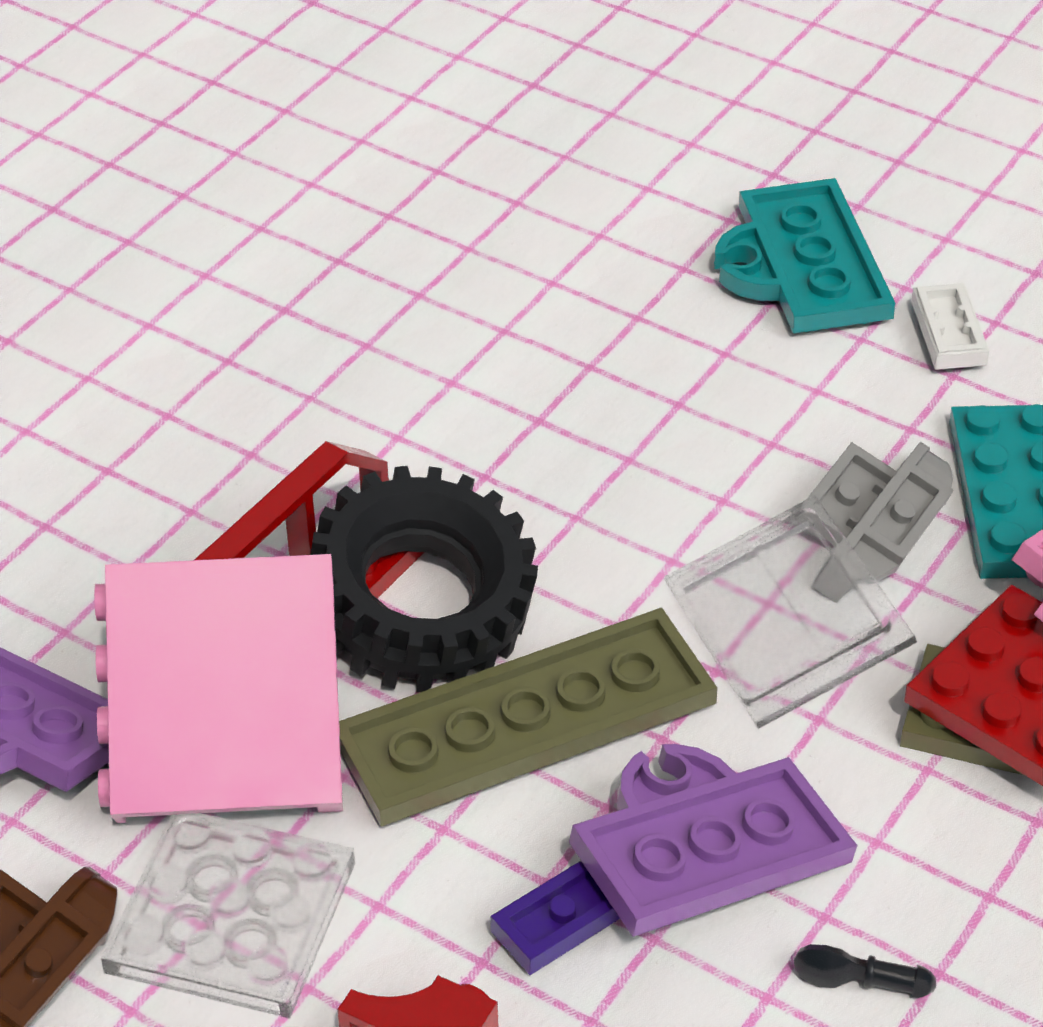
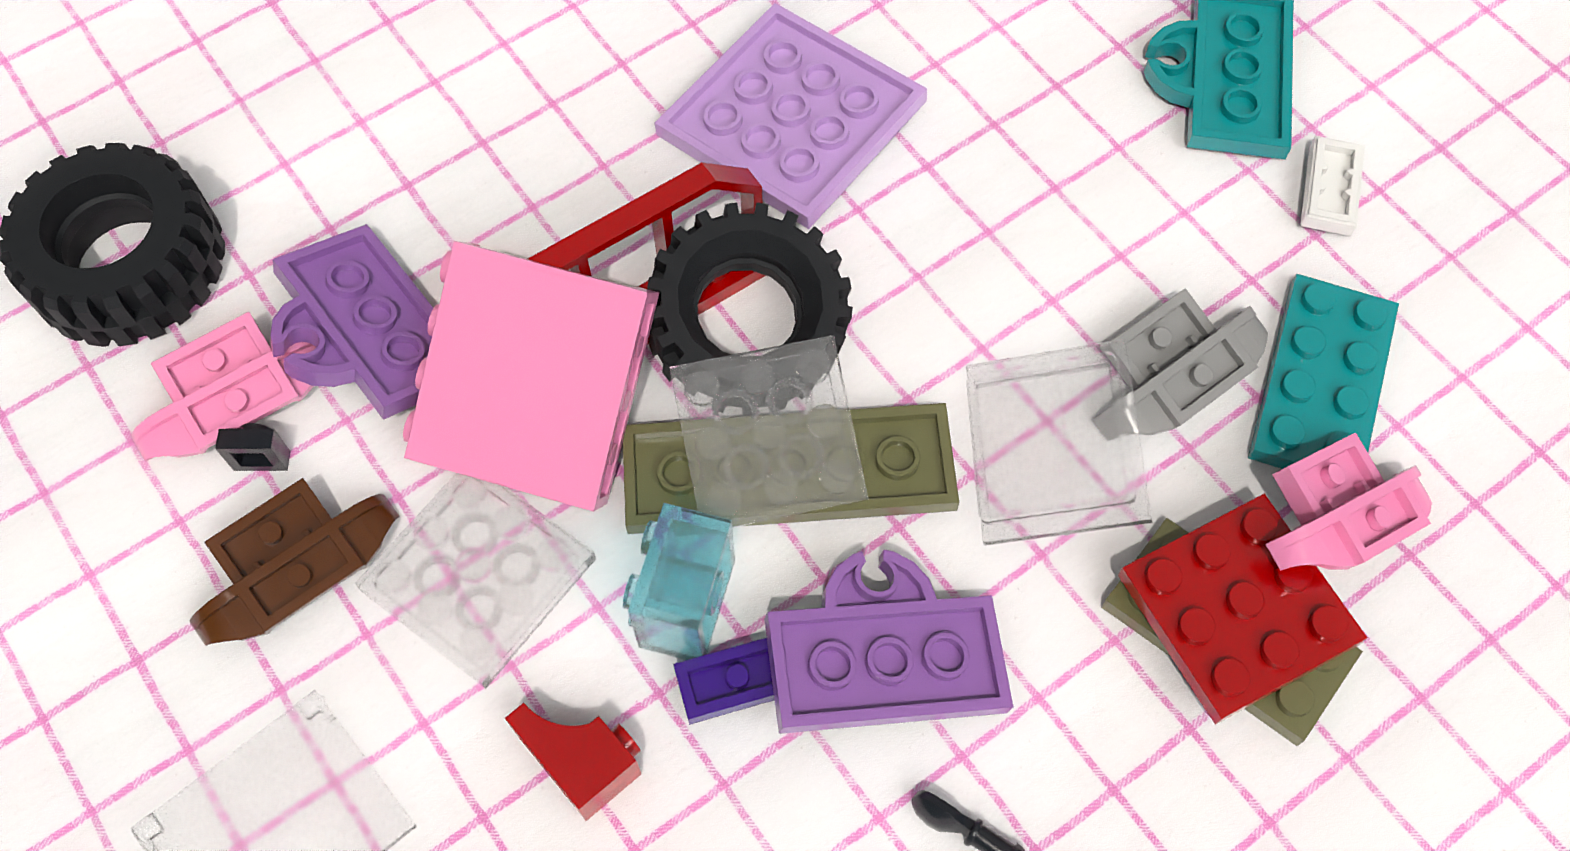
camera: 20 degrees right, 20 degrees up
none -> clear light blue brick [623,503,735,660]
none -> lavender plate [654,3,927,229]
none -> clear plate [669,335,869,534]

